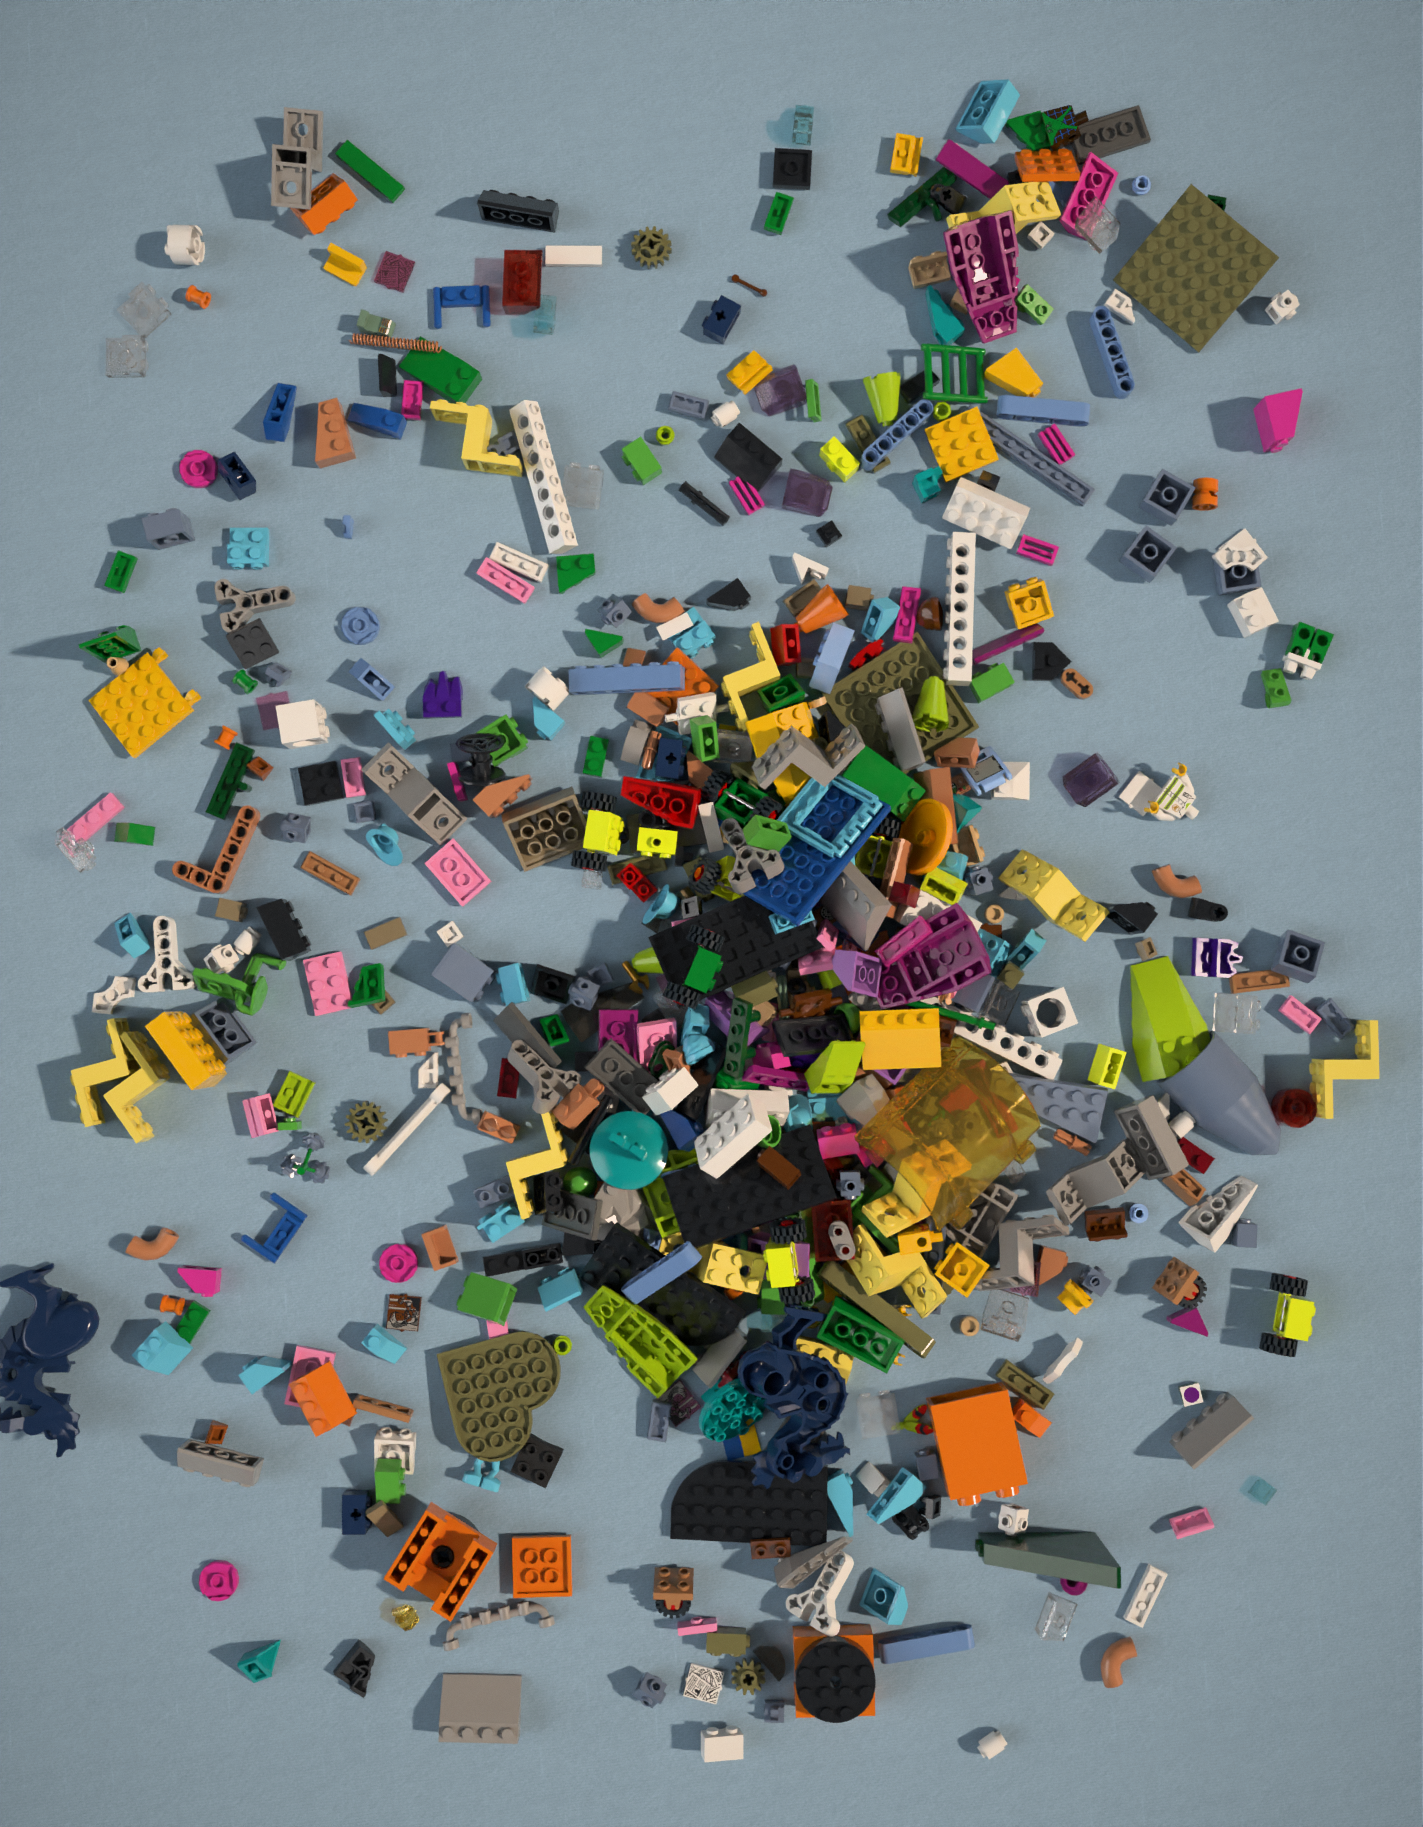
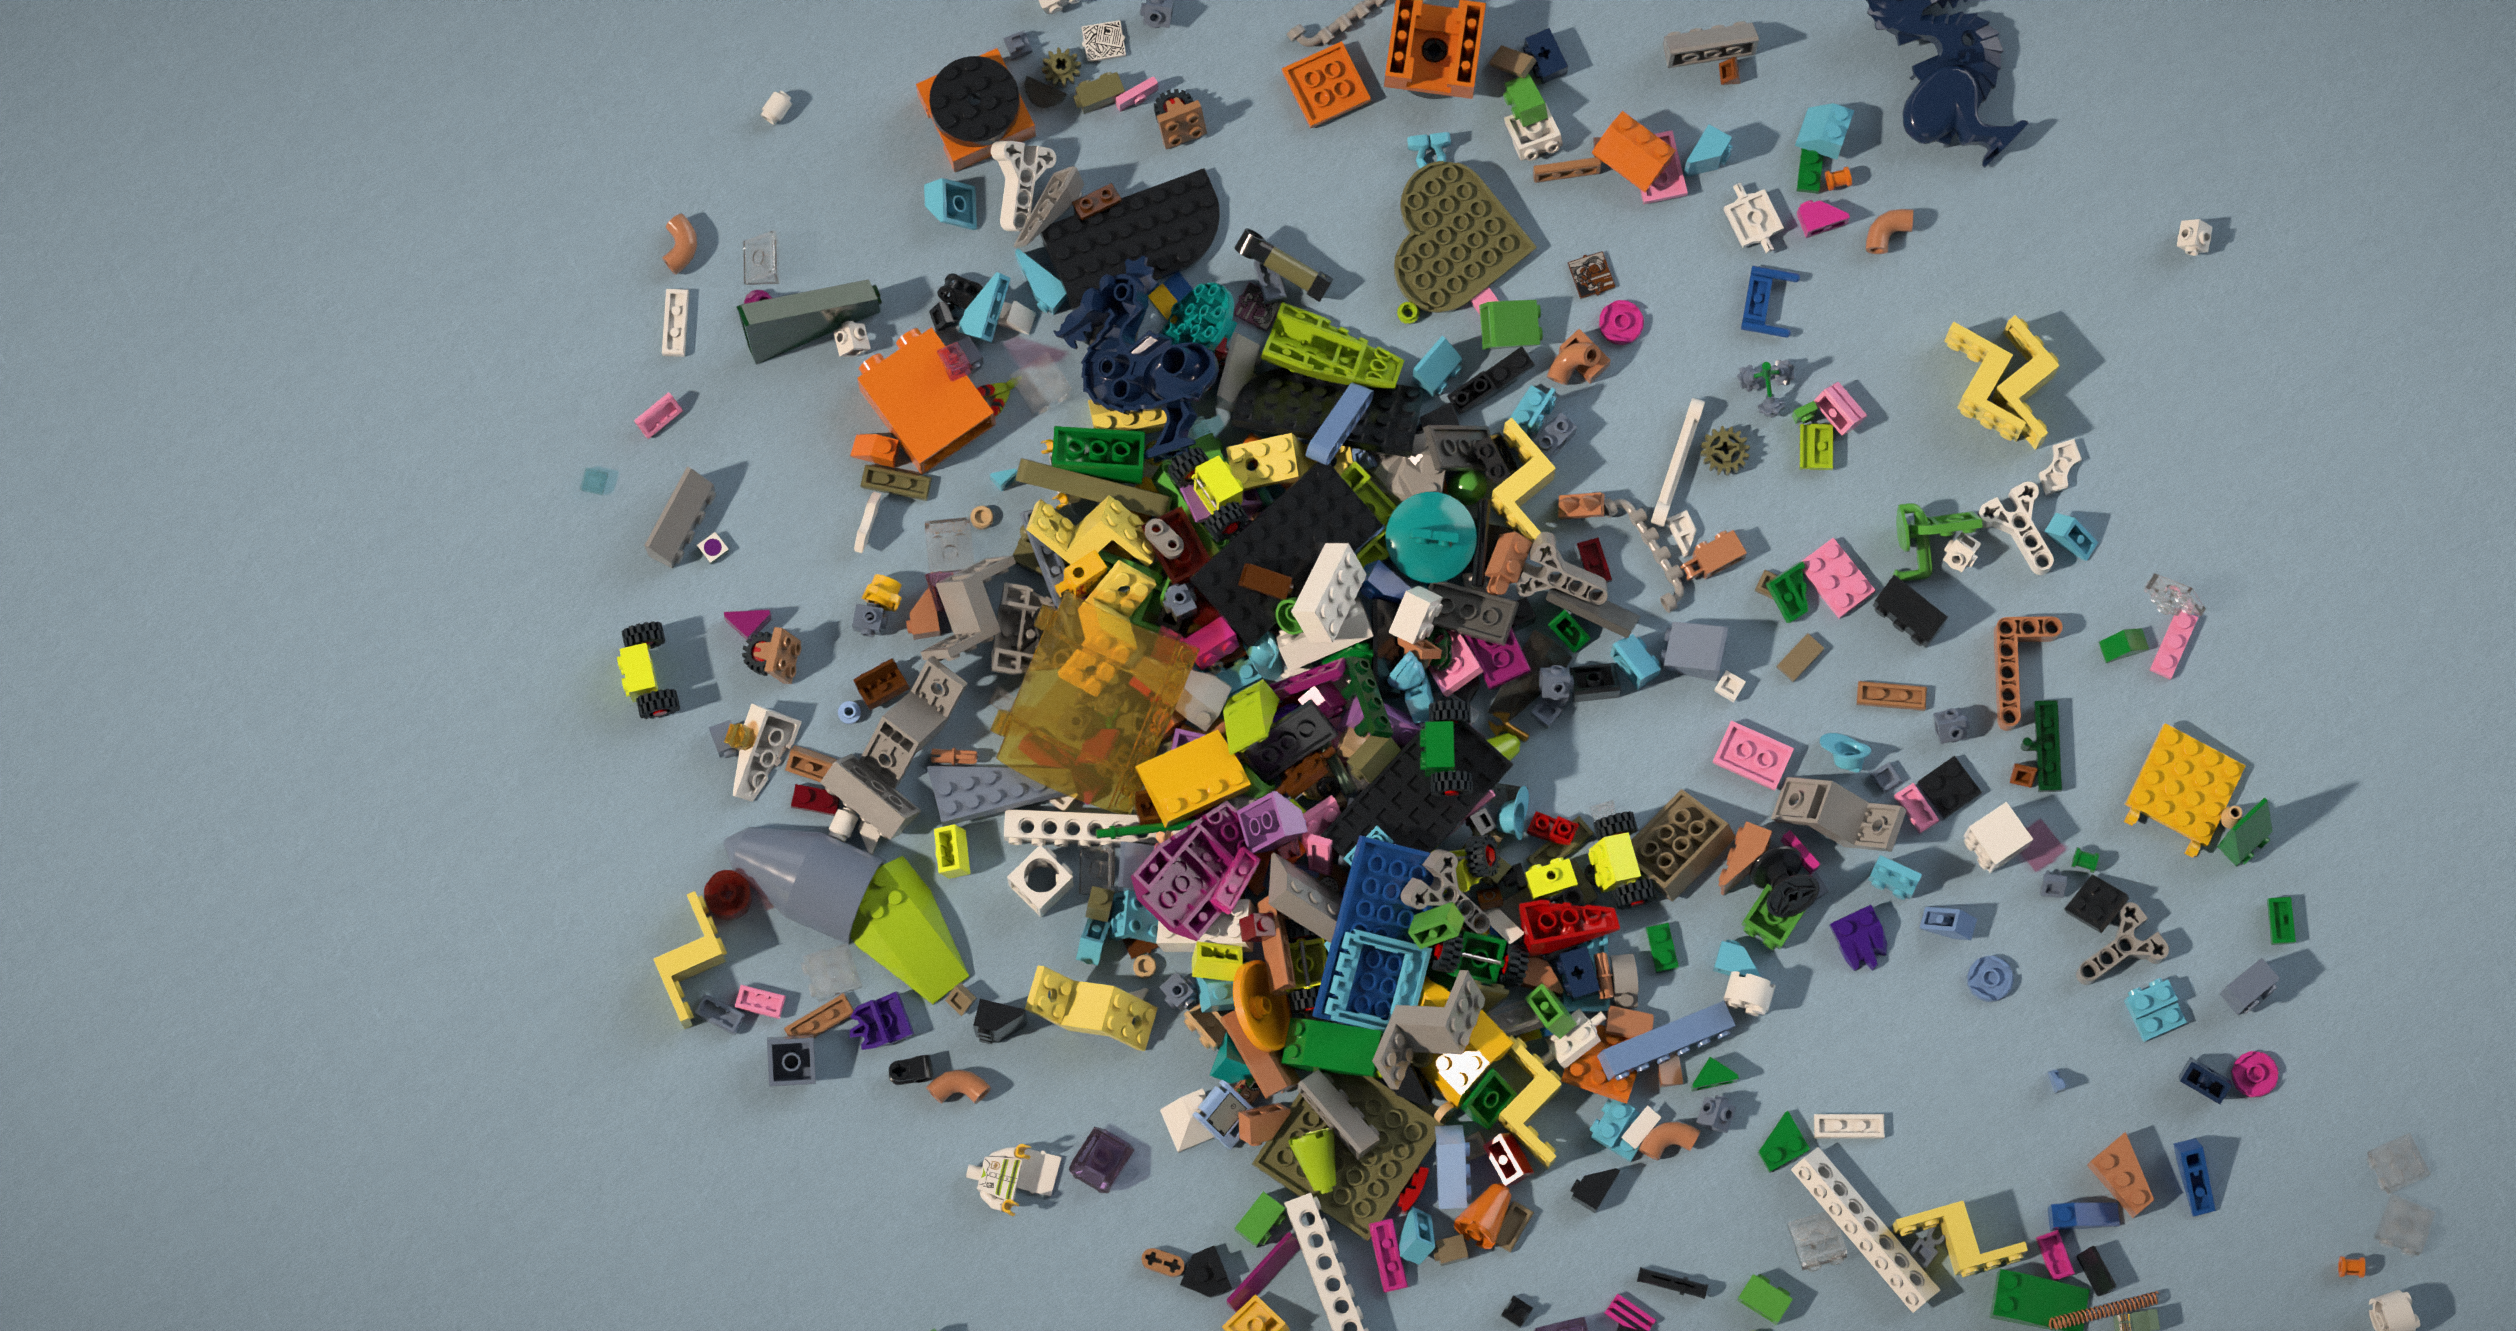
camera: 155 degrees right, 10 degrees down
yellow slope [145,1011,227,1090] -> none
sand blue slope [190,997,257,1065] -> none
orange bush [214,725,238,750] -> none
dark tan brick [215,898,248,922] -> none
white brick [233,926,262,955] -> none
medium azure slope [361,1324,407,1364] -> none
bright pink plate [476,557,535,604] -> none
black brick [510,1433,564,1488] -> none
white slope [792,552,829,585] -> none
medium blue beam [877,1624,975,1664] -> none
reddish brown hat [916,597,943,631] -> none
yellow plate [934,1242,990,1298] -> none
none -> clear yellow piece [724,723,756,751]
none -> clear pink slope [936,342,972,381]
none -> medium azure slope [990,468,1017,491]
none -> piece [1234,228,1333,302]
none -> reddish brown tile [1476,887,1503,910]
none -> nougat cylinder [1546,343,1601,385]
none -> white plate [1723,183,1784,254]

